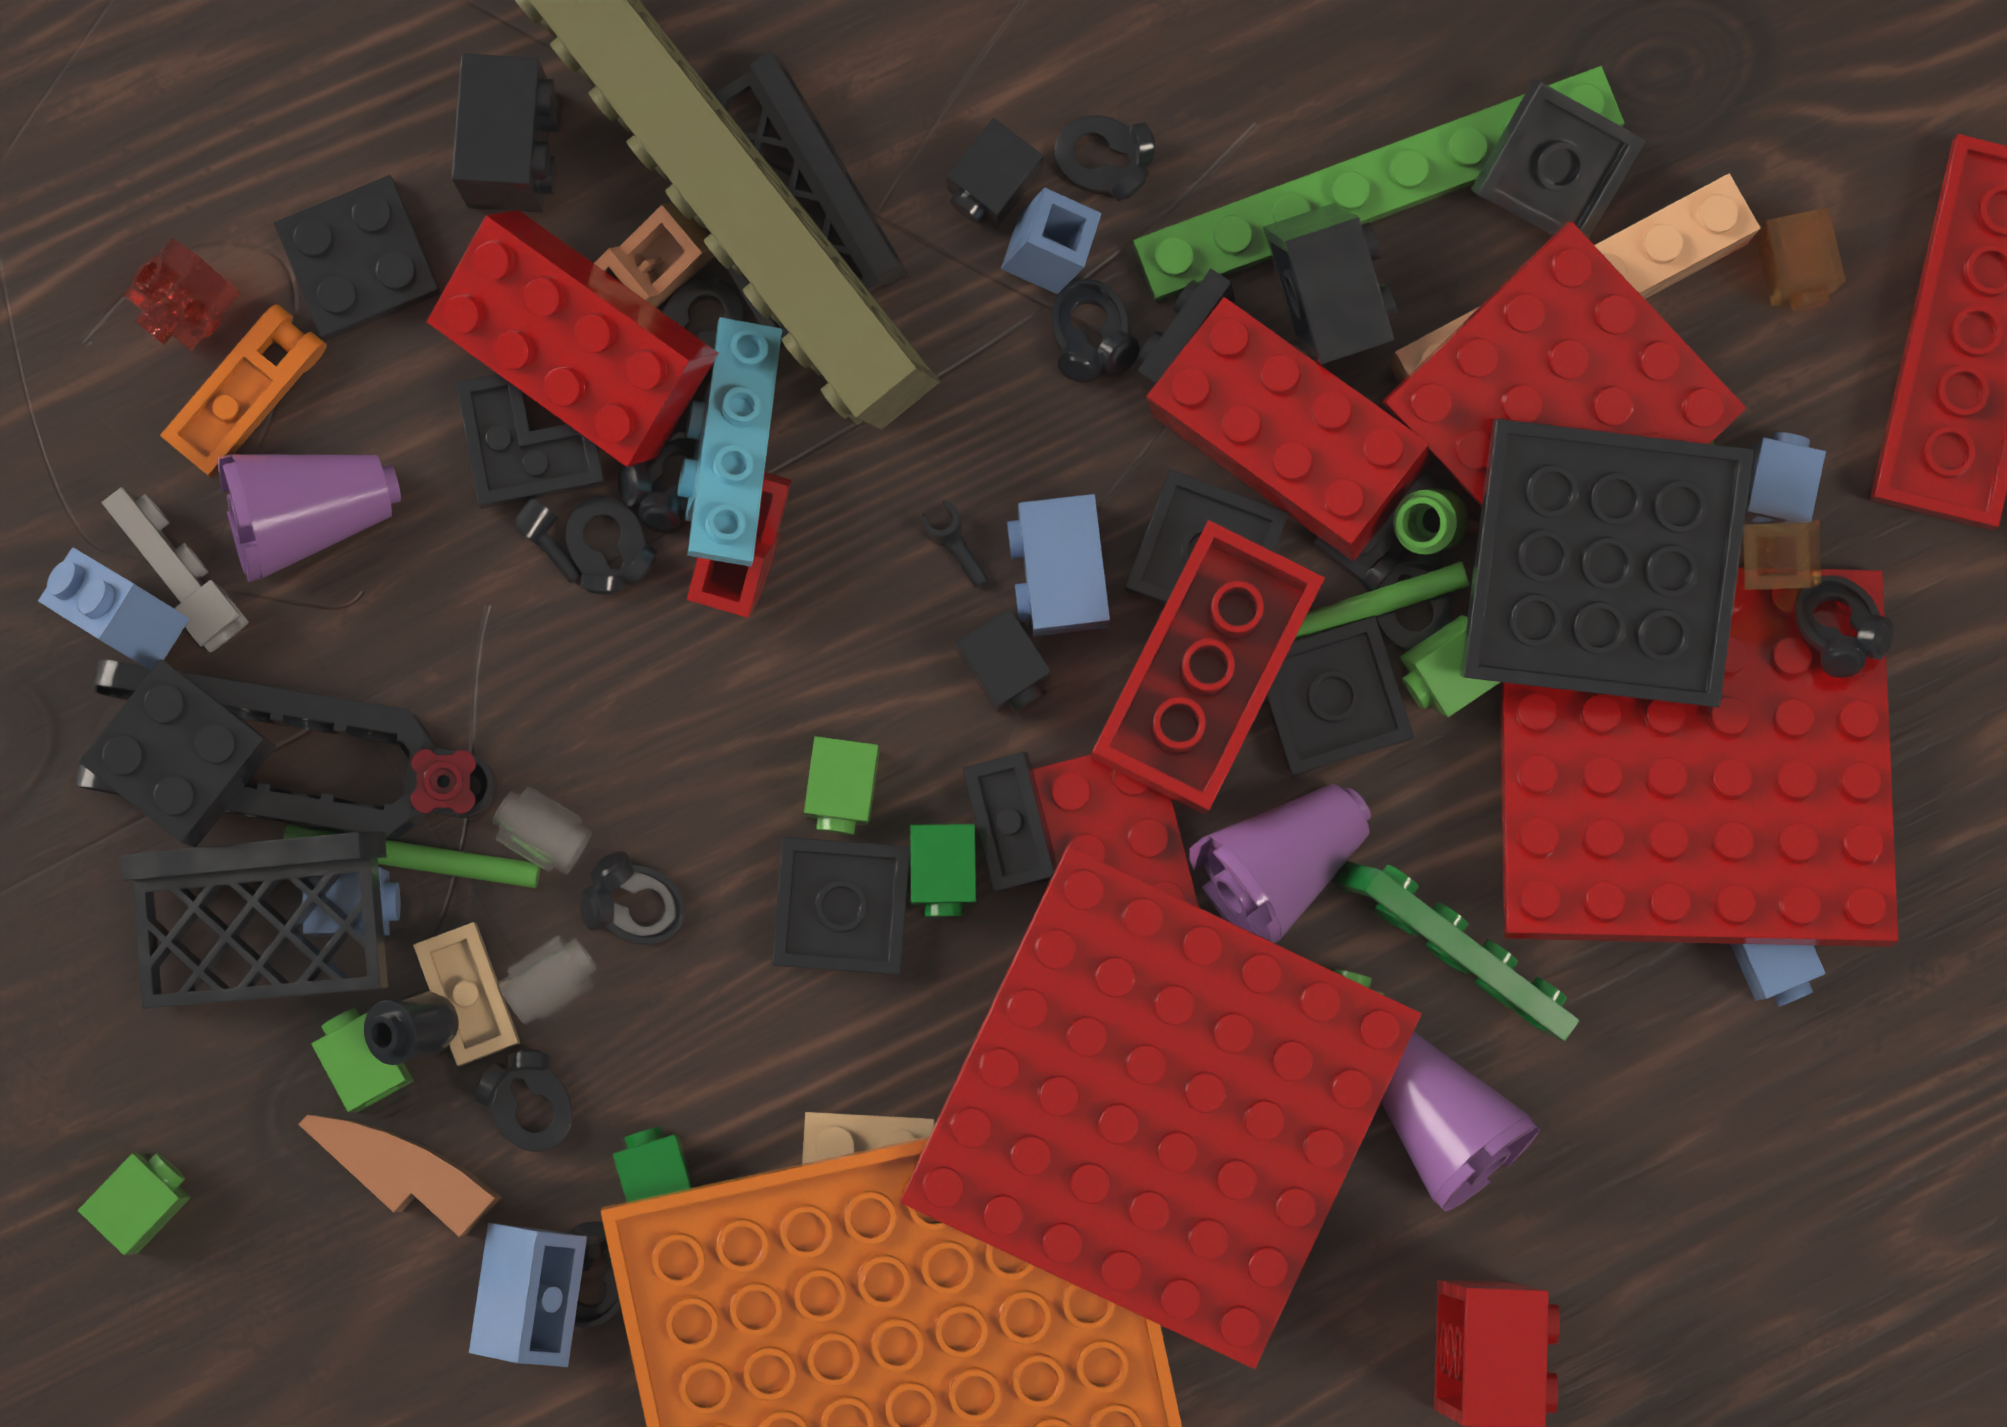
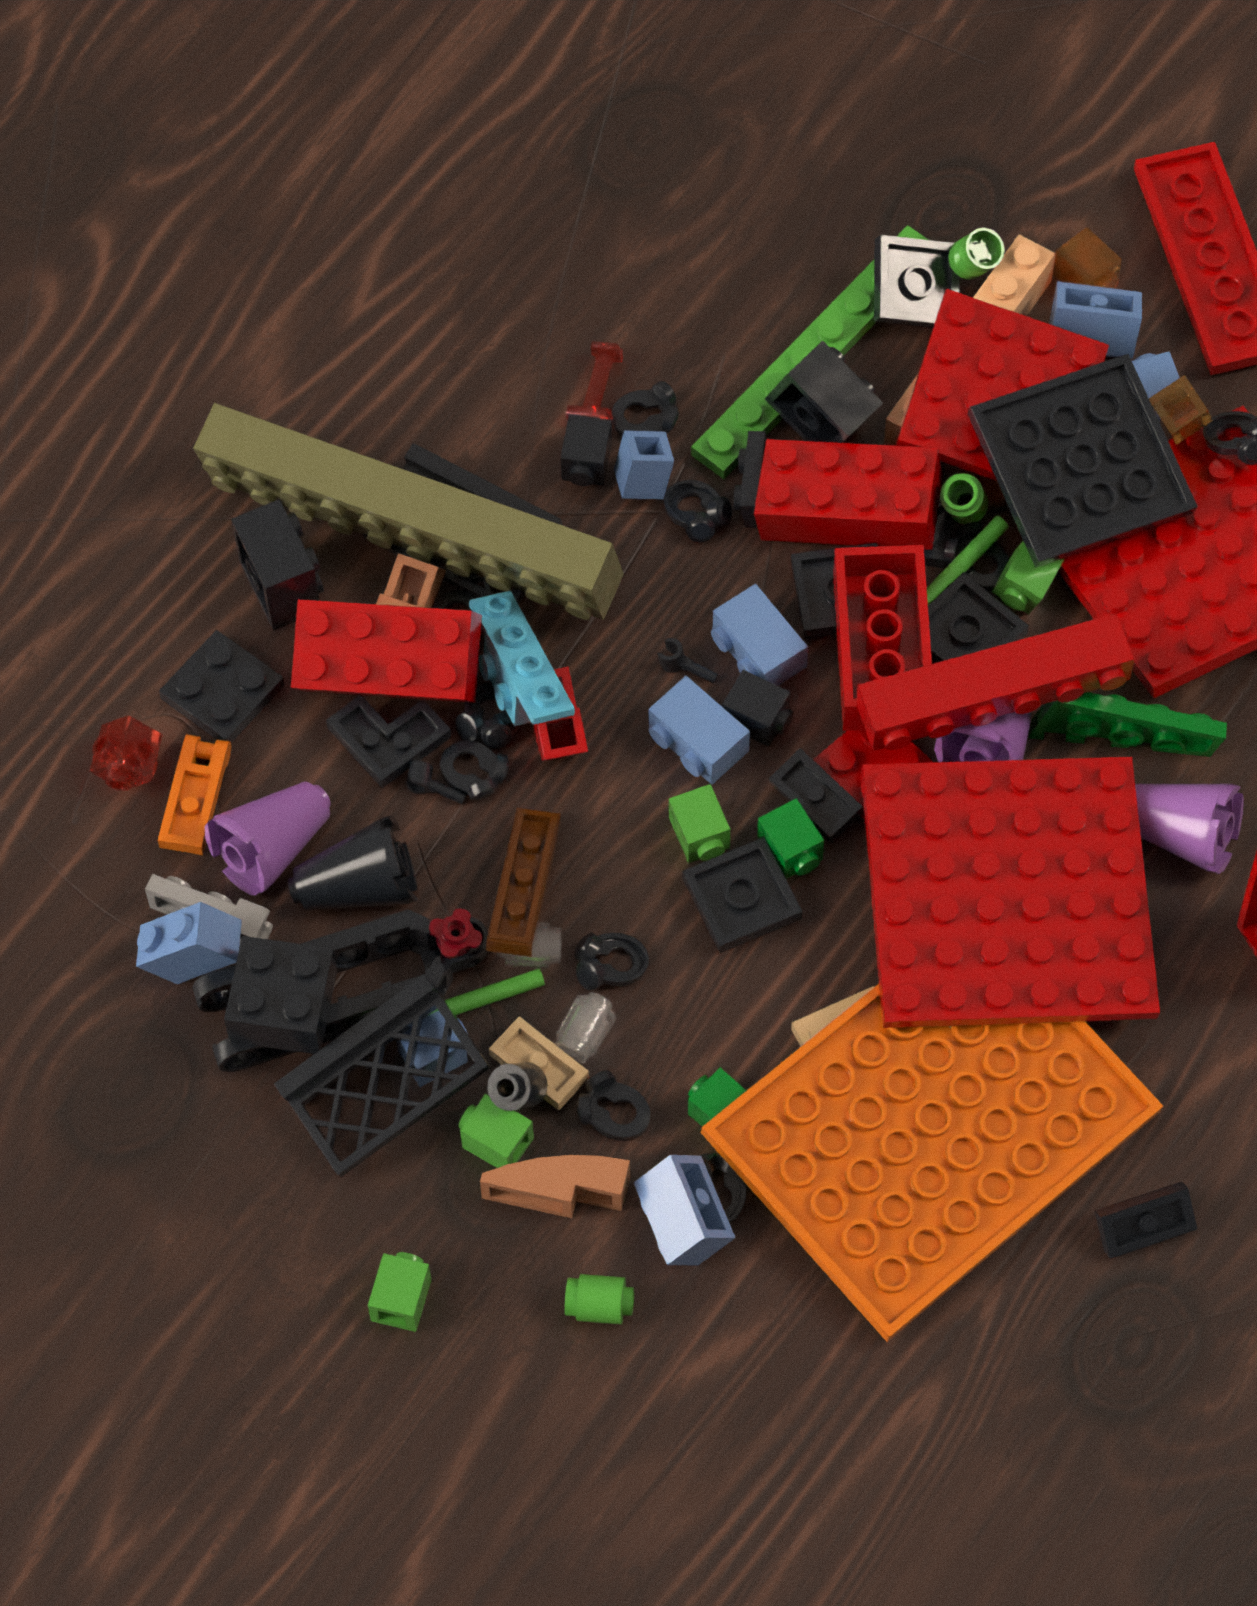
camera: 25 degrees left, 20 degrees down
none -> black cone [288,816,418,910]
none -> reddish brown tile [486,808,561,957]
none -> bright green brick [565,1274,634,1325]
none -> clear red piece [566,341,623,421]
none -> medium blue brick [648,676,750,785]
none -> red brick [856,614,1134,751]
none -> bright green wheel [949,228,1005,280]
none -> medium blue brick [1049,281,1142,359]

